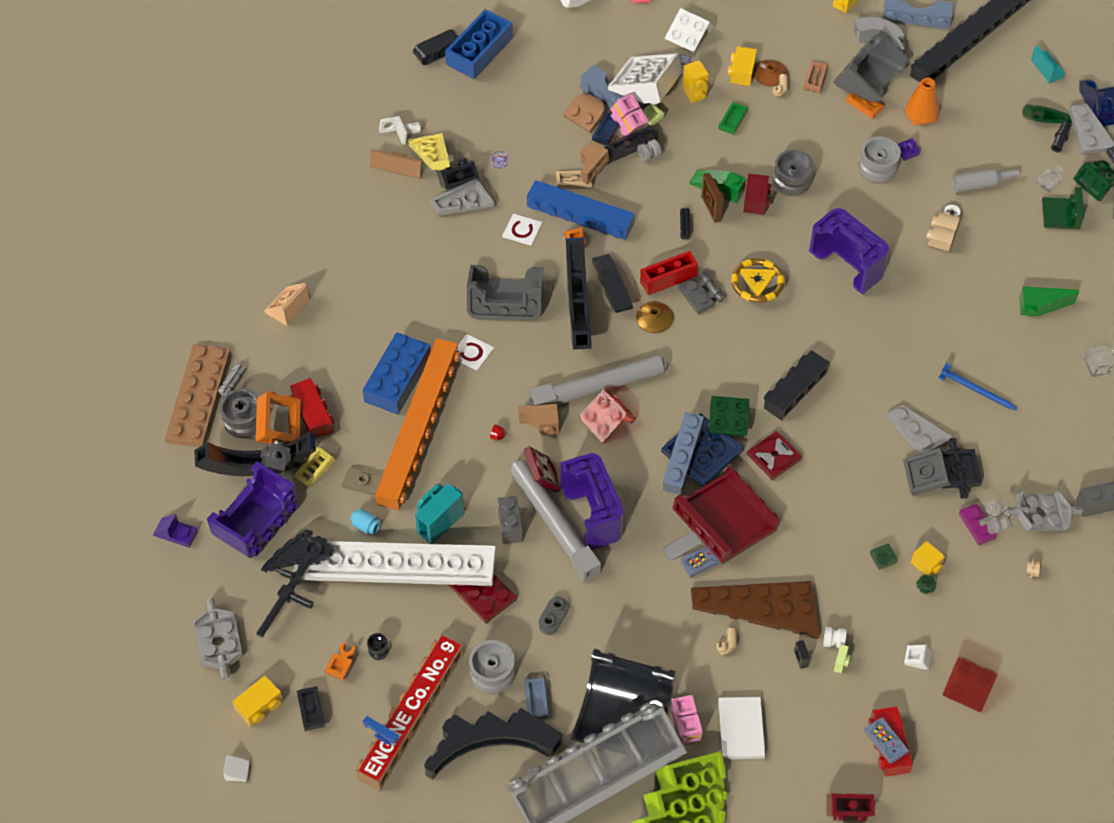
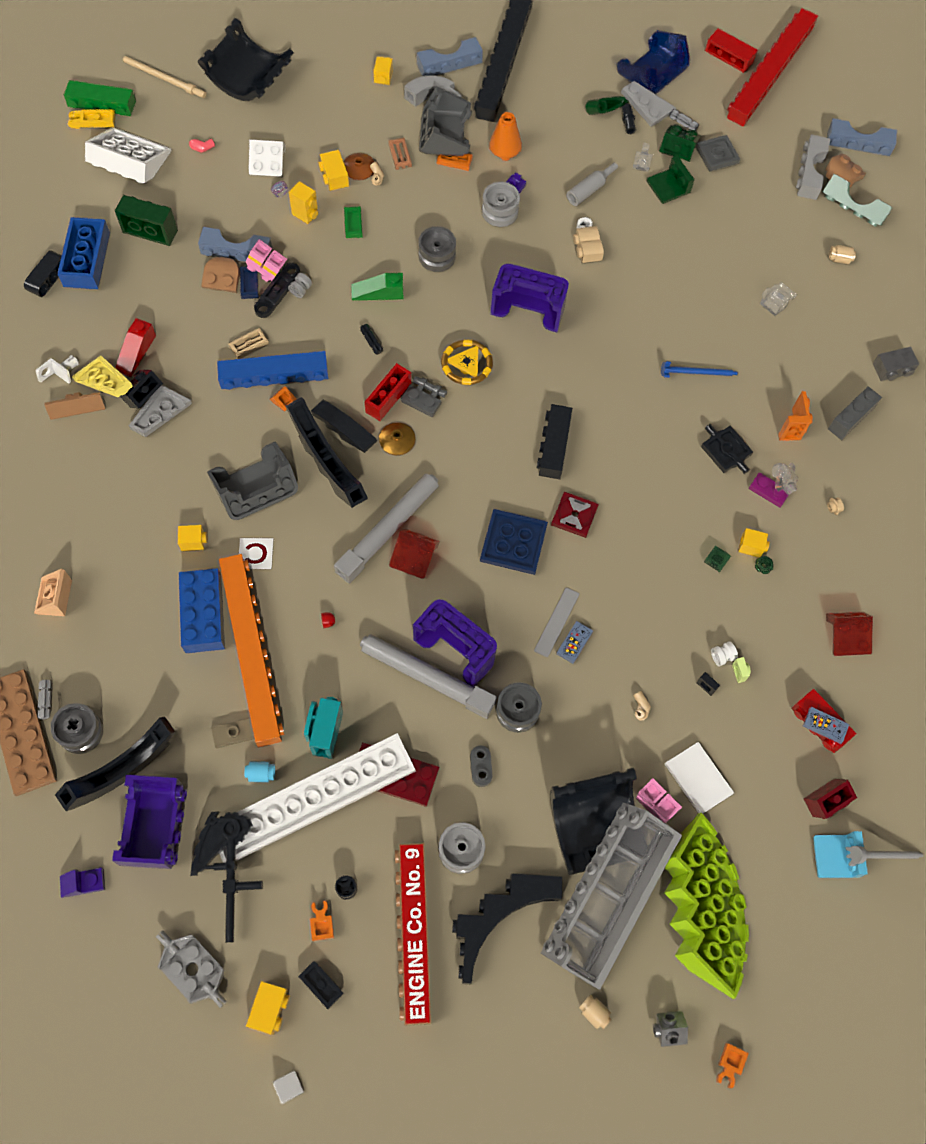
camera: 35 degrees left, 10 degrees up
orange window [256,391,301,444] -> none
flat silver brick [261,441,291,472] -> none
red brick [290,378,335,439] -> none
light yellow slope [294,446,336,487] -> none
blue tile [363,716,400,745] -> none
clear tile [491,151,508,169] -> none
flat silver brick [497,496,522,544] -> none
white sticker [502,214,542,246] -> none
medium nougat arch [519,404,559,436] -> none
dark red piece [524,446,561,492] -> none
sand blue tile [524,677,549,719] -> none
medium nougat arch [580,140,609,185] -> none
white slope [608,53,682,104] -> none
yellowish green plate [642,104,664,126] -> none
sand blue arch [663,412,704,495] -> none
dark red panel [672,466,780,564] -> none
reddish brown wing [690,581,819,639] -> none
reddish brown plate [701,172,725,223] -> none
dark green bracket [709,396,750,436] -> none
dark red brick [743,173,772,215] -> none
light grey wing [886,405,953,455] -> none
dark grey plate [903,448,950,496] -> none
white slope [904,645,932,670] -> none
light grey plate [1004,490,1083,531] -> none
green slope [1019,286,1079,317] -> none
teal panel [1031,46,1065,83] -> none
none -> dark green brick [115,195,178,246]
none -> red slope [115,318,156,378]
none -> yellow brick [178,525,208,551]
none -> dark grey wheel [496,682,542,733]
none -> orange bracket [778,391,813,441]

